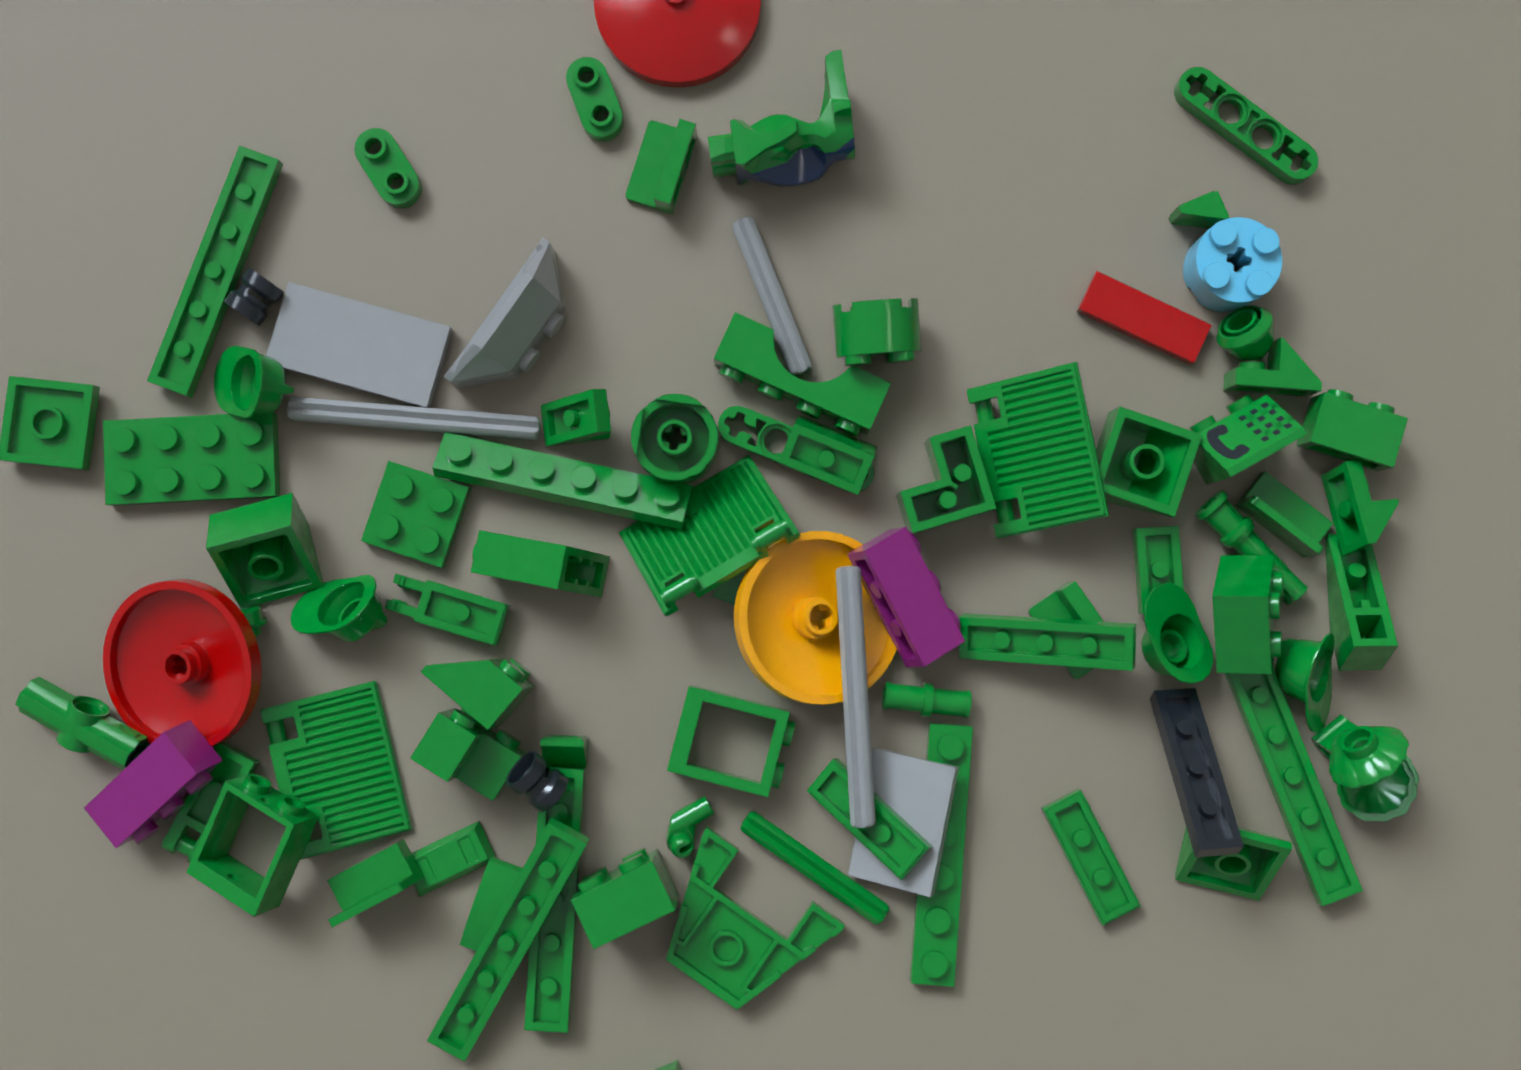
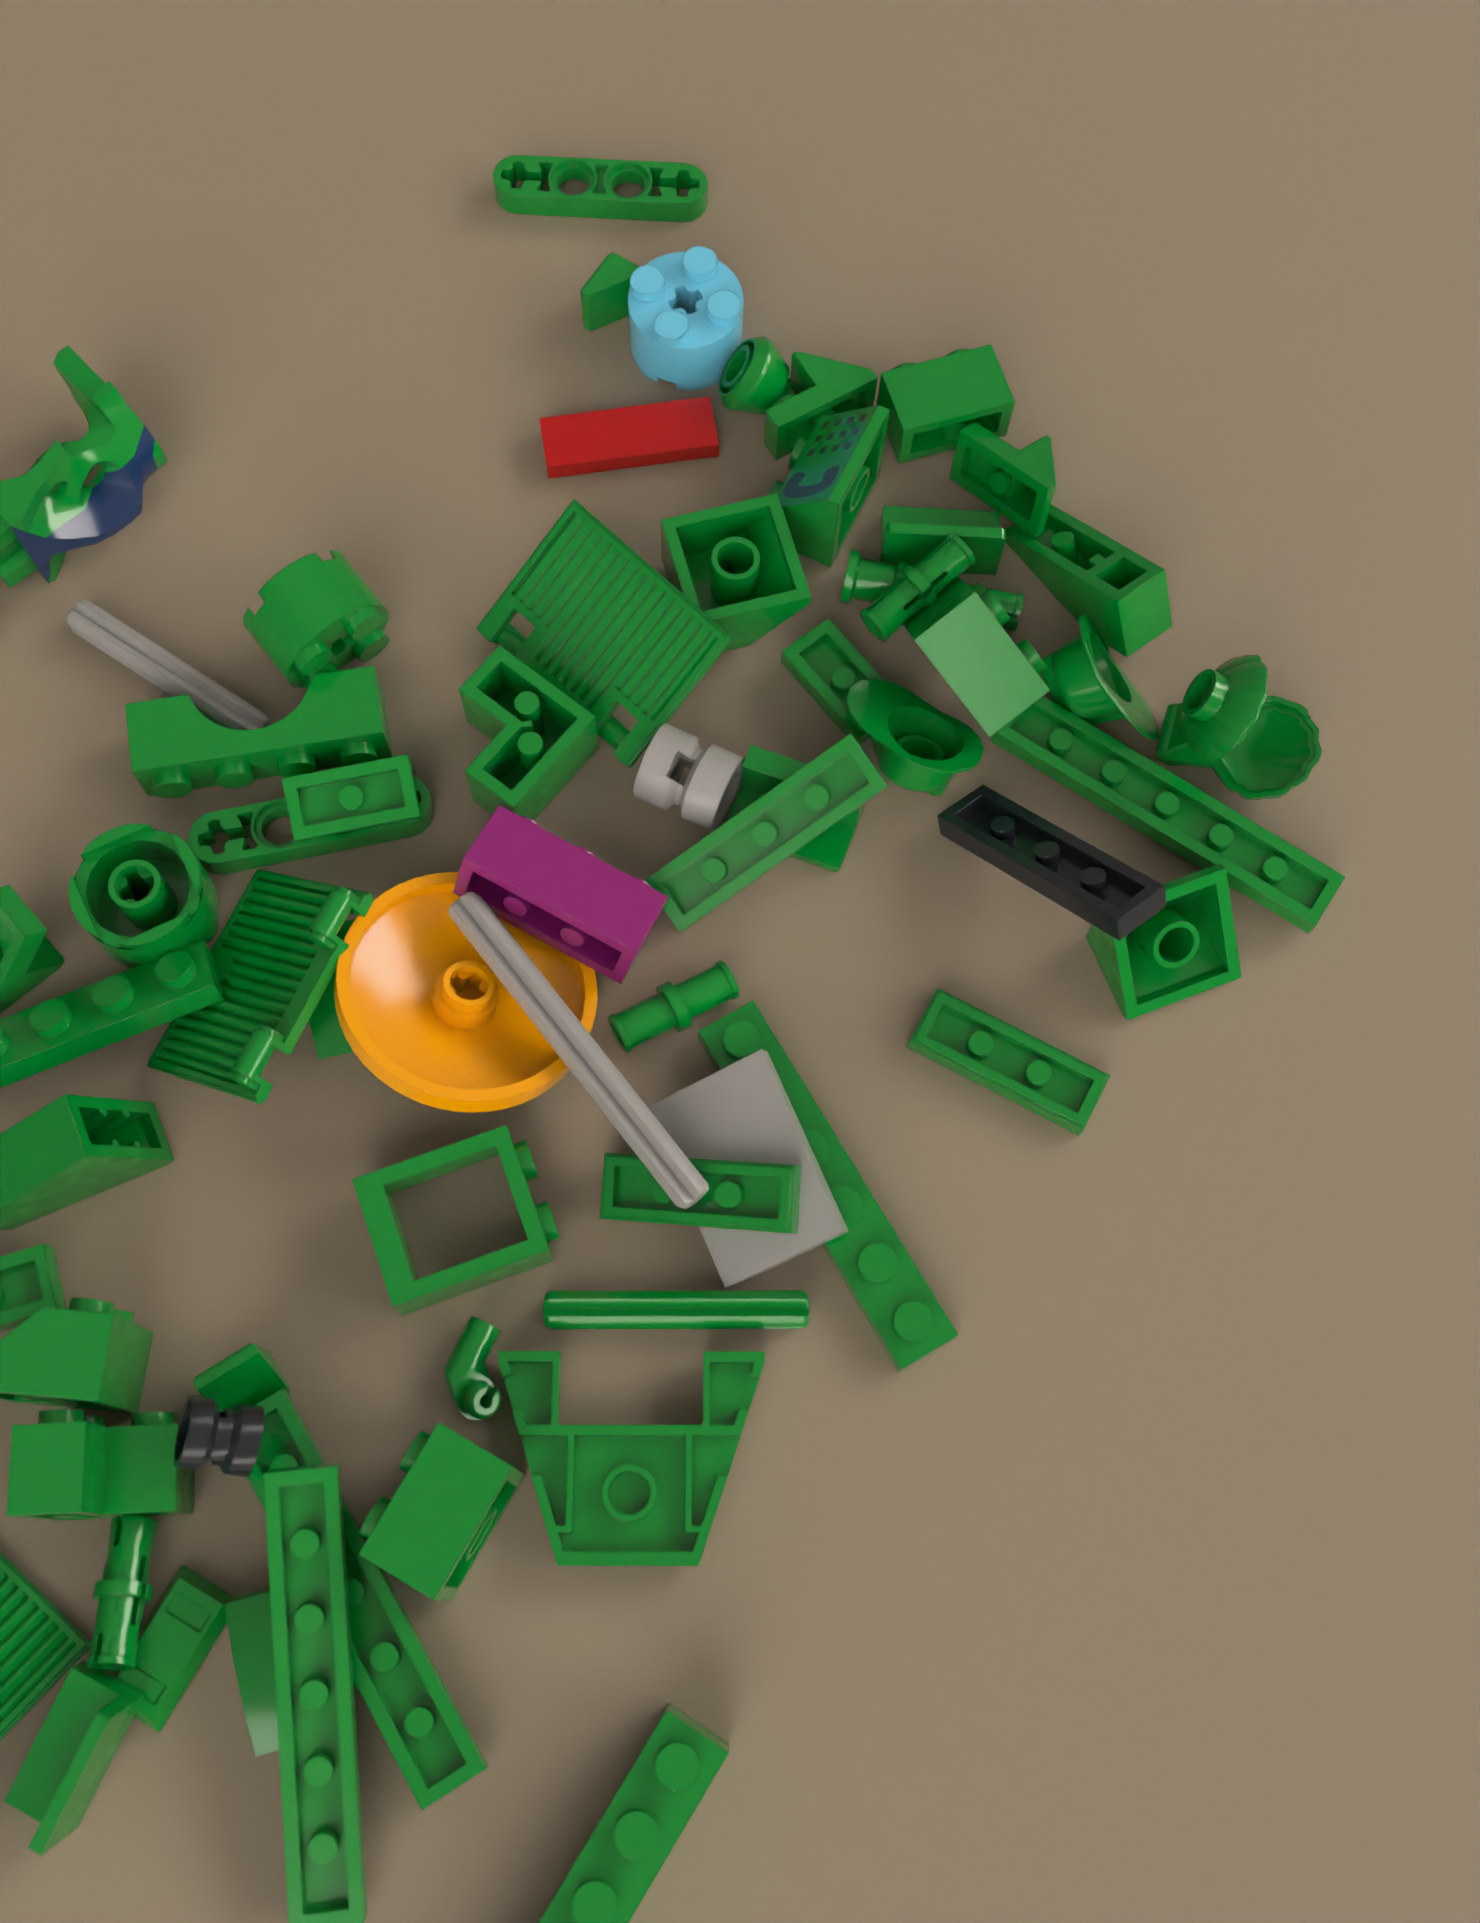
camera: 40 degrees left, 15 degrees down
none -> green pin [86,1515,158,1672]
none -> light grey wheel [633,723,745,831]
none -> green pin [859,533,976,642]

